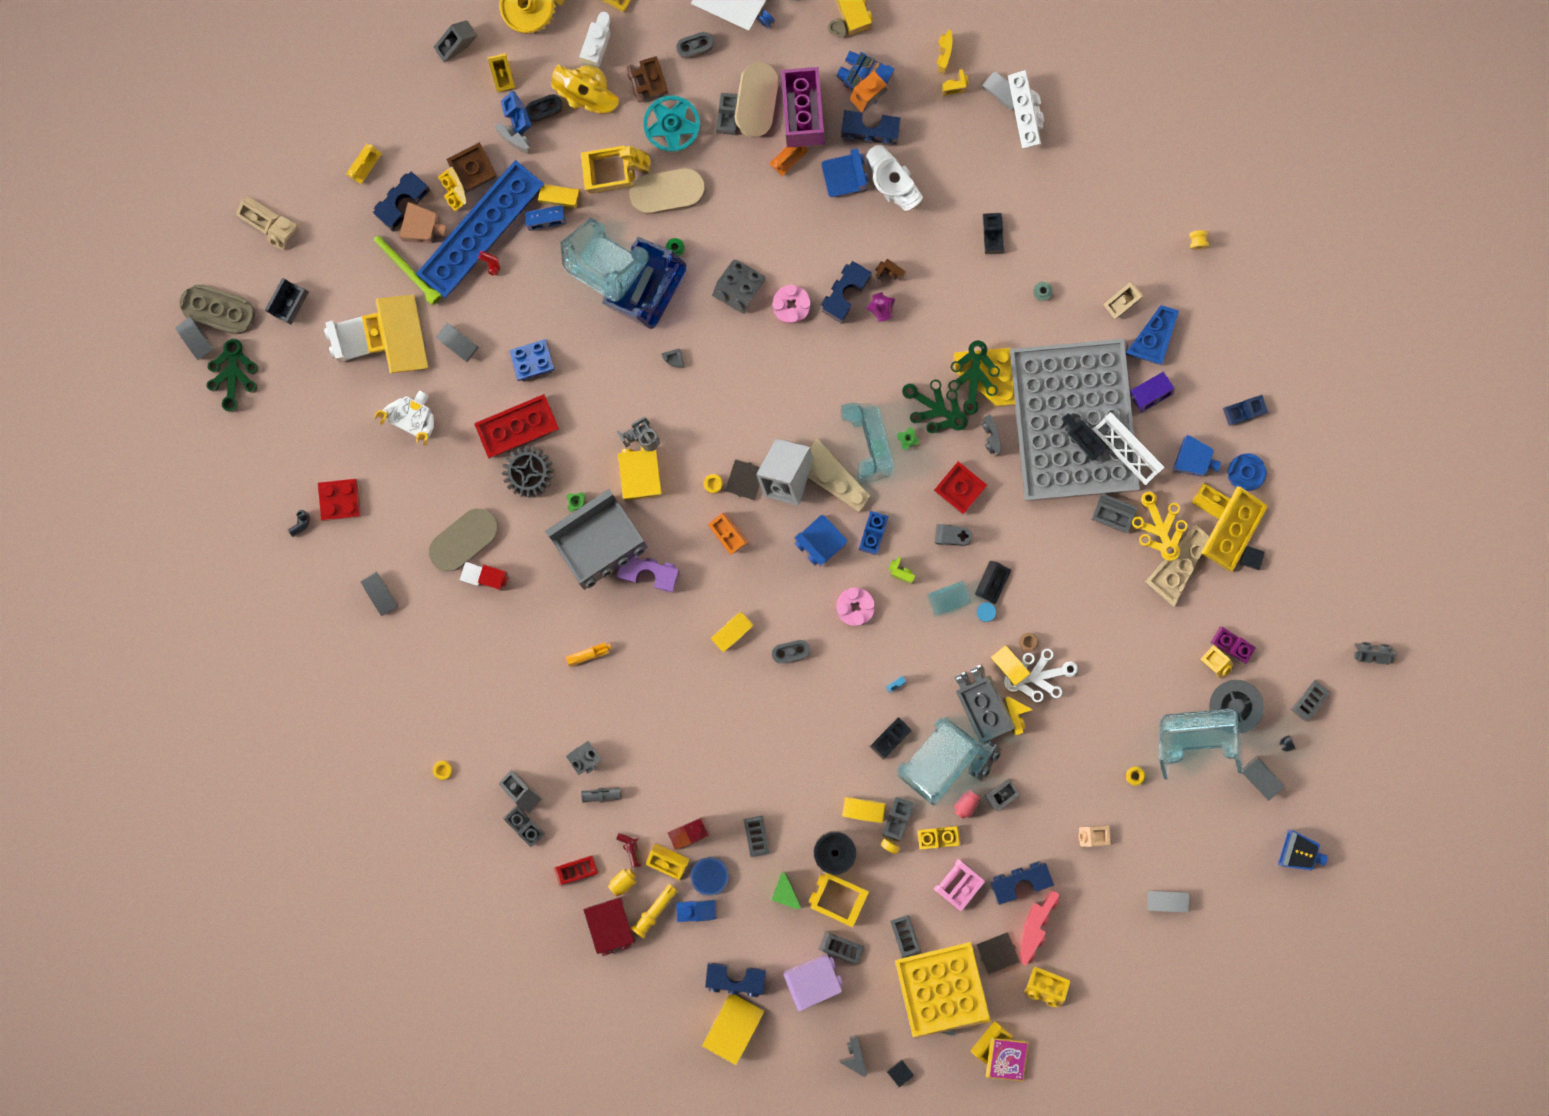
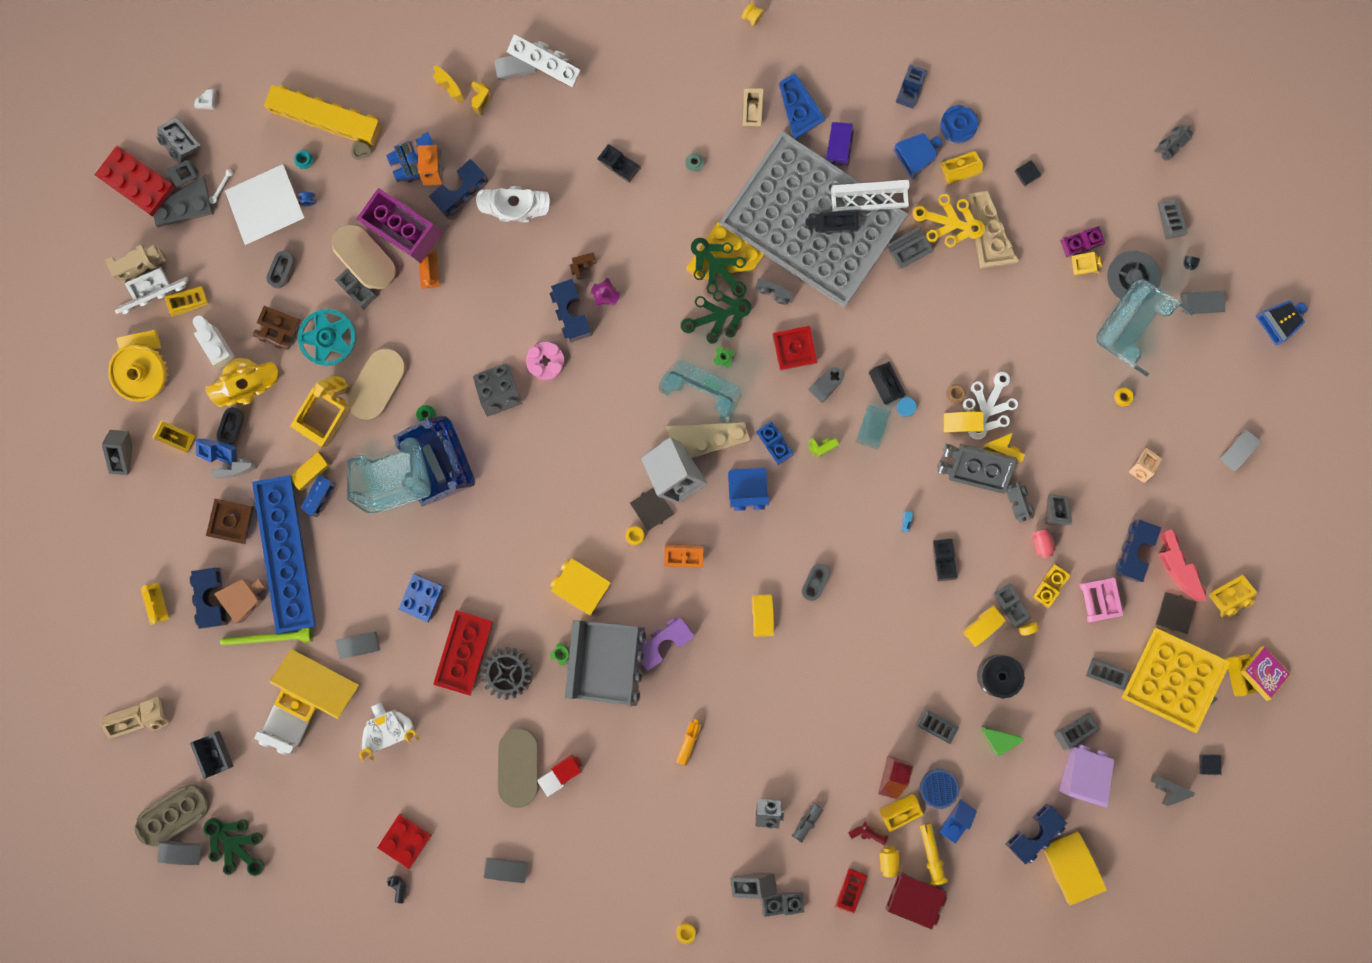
camera: 55 degrees left, 0 degrees up
yellow slope [438,167,466,212] -> none
red arm [478,250,500,276] -> none
dark grey piece [617,417,660,451] -> none
dark grey tile [661,348,685,368] -> none
yellow window [808,873,869,928] -> none
blue bracket [821,148,869,198] -> none
bright pink plate [837,588,874,626] -> none
clear light blue windscreen [896,716,983,806] -> none
yellow tile [1201,486,1268,572] -> none

